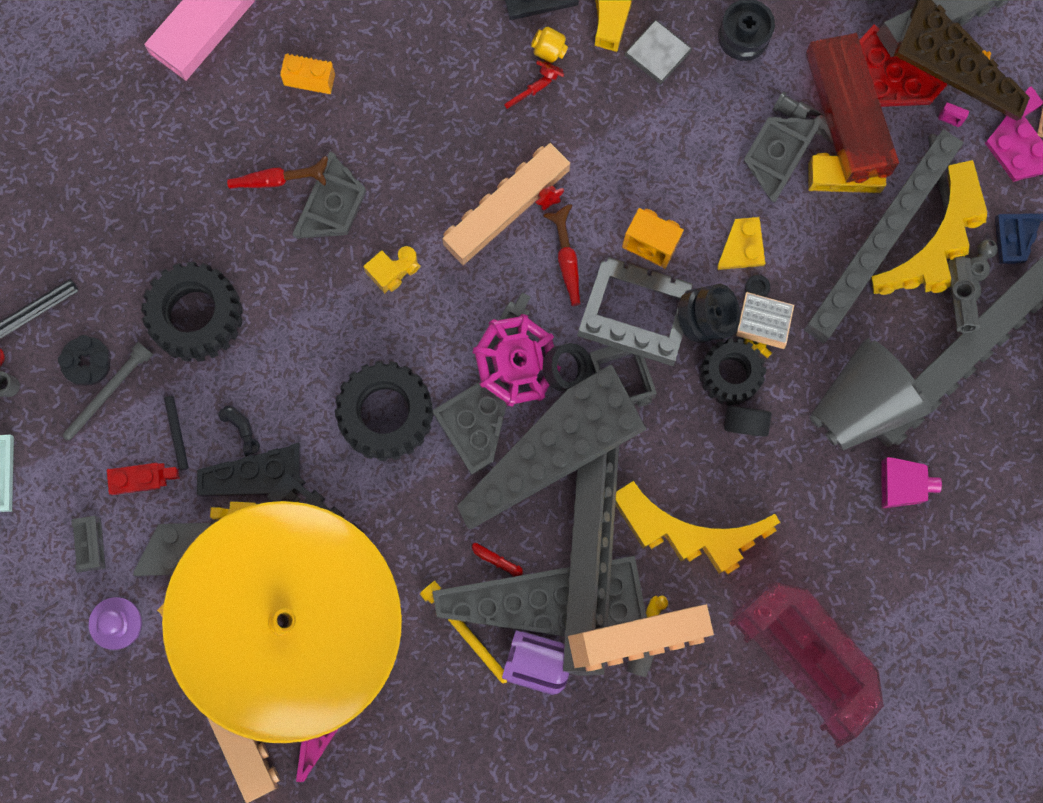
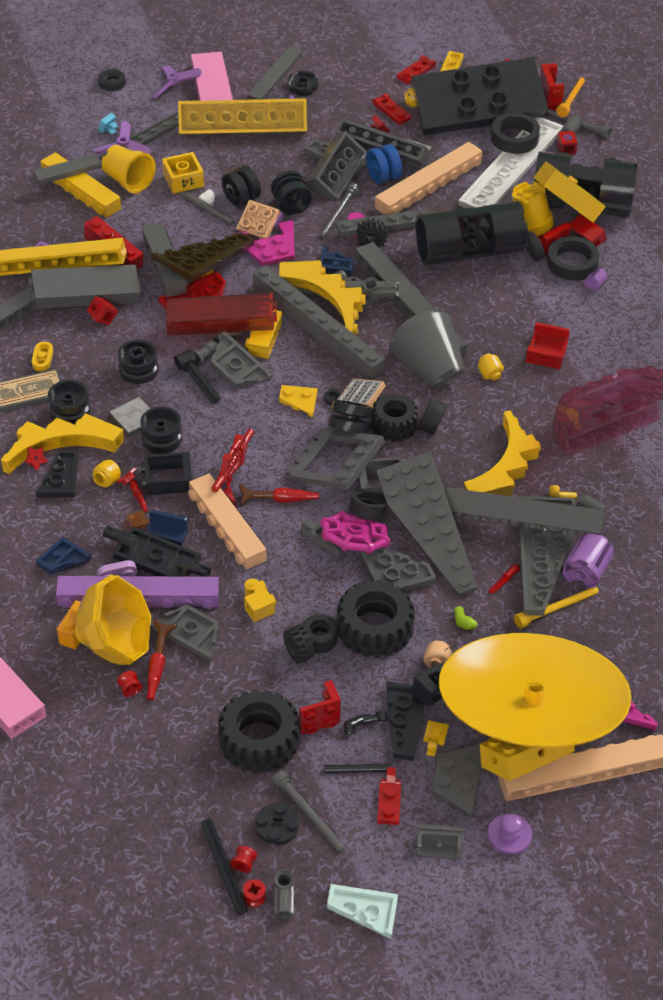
camera: 75 degrees left, 30 degrees down
light nougat brick [568,604,714,672] -> none
light orange brick [622,208,684,269] -> none
dark pink torso [881,457,942,508] -> none
dark pink tile [938,102,969,127] -> none
none -> dark blue wing [36,536,91,575]
none -> medium lavender brick [56,576,219,609]
none -> yellow rock [75,574,151,665]
none -> lavender plate [97,560,137,576]
none -> black plate [103,525,211,577]
none -> red wheel [117,671,142,697]
none -> clear orange plate [127,510,149,529]
none -> black wheel [140,406,182,454]
none -> black window [141,452,192,495]
none -> dark blue panel [146,510,188,546]
none -> black axle [174,349,221,403]
none -> red bar [211,429,254,493]
none -> red wheel [230,846,257,874]
none -> black tyre [283,624,315,664]
none -> red bracket [299,680,341,735]
none -> black tyre [302,614,338,654]
none -> light nougat head [424,641,452,669]
none -> lime arm [454,606,477,631]
none -> yellow head [477,353,504,381]
none -> red panel [526,322,570,369]

